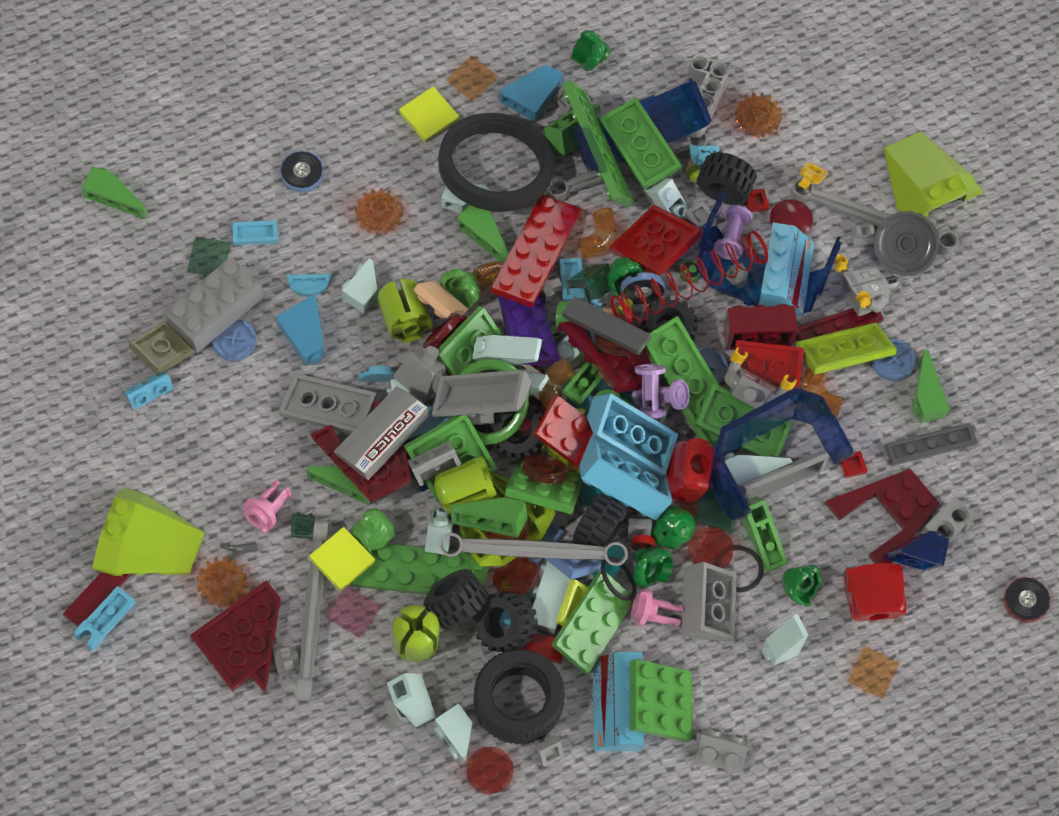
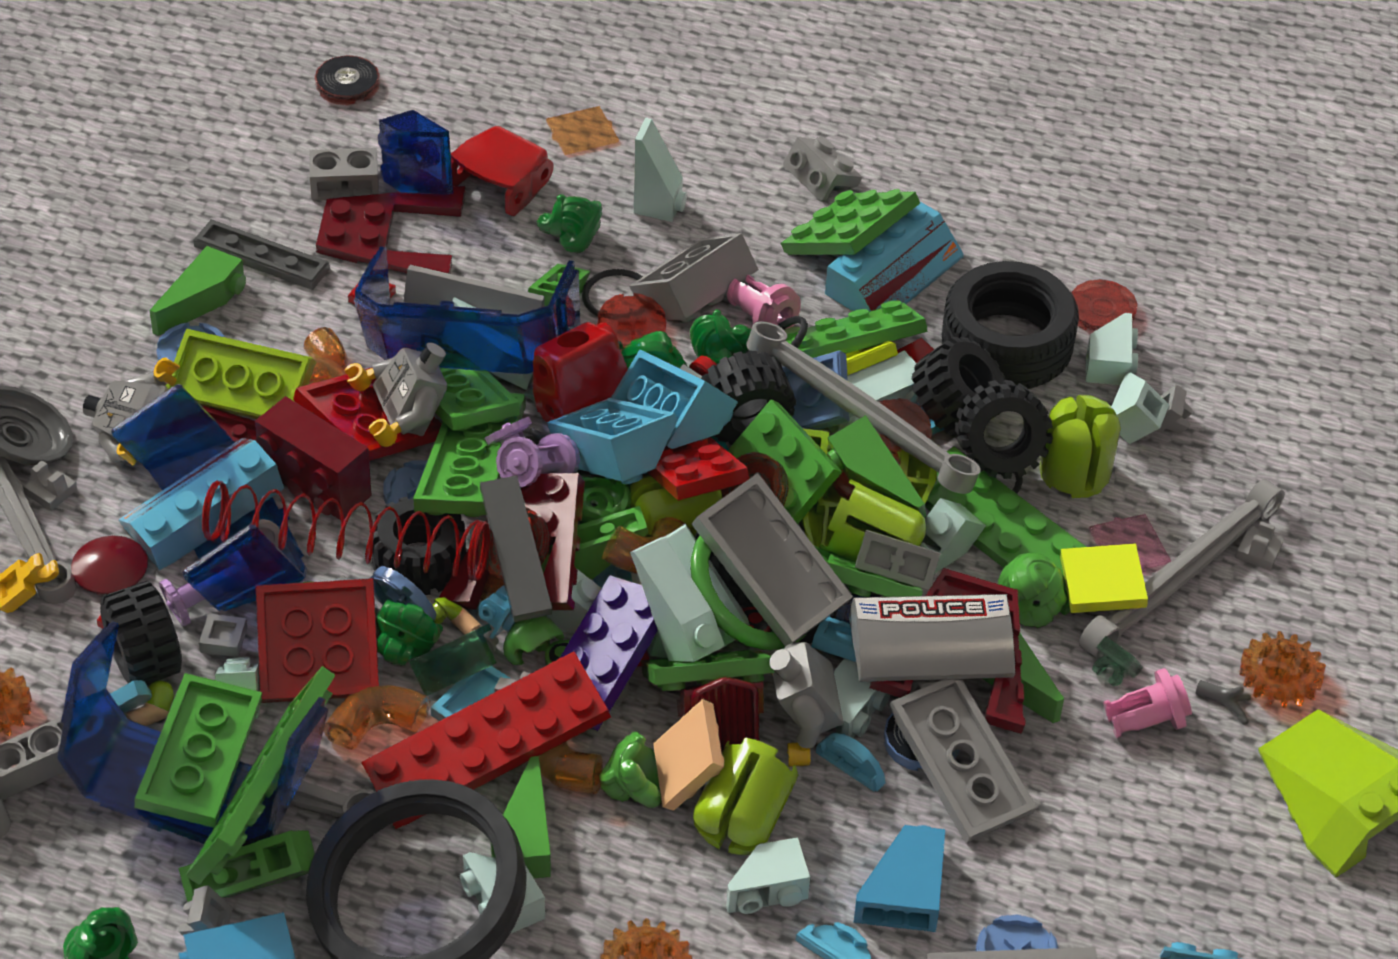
camera: 135 degrees left, 20 degrees down
dark red wing [190,580,281,693] -> none

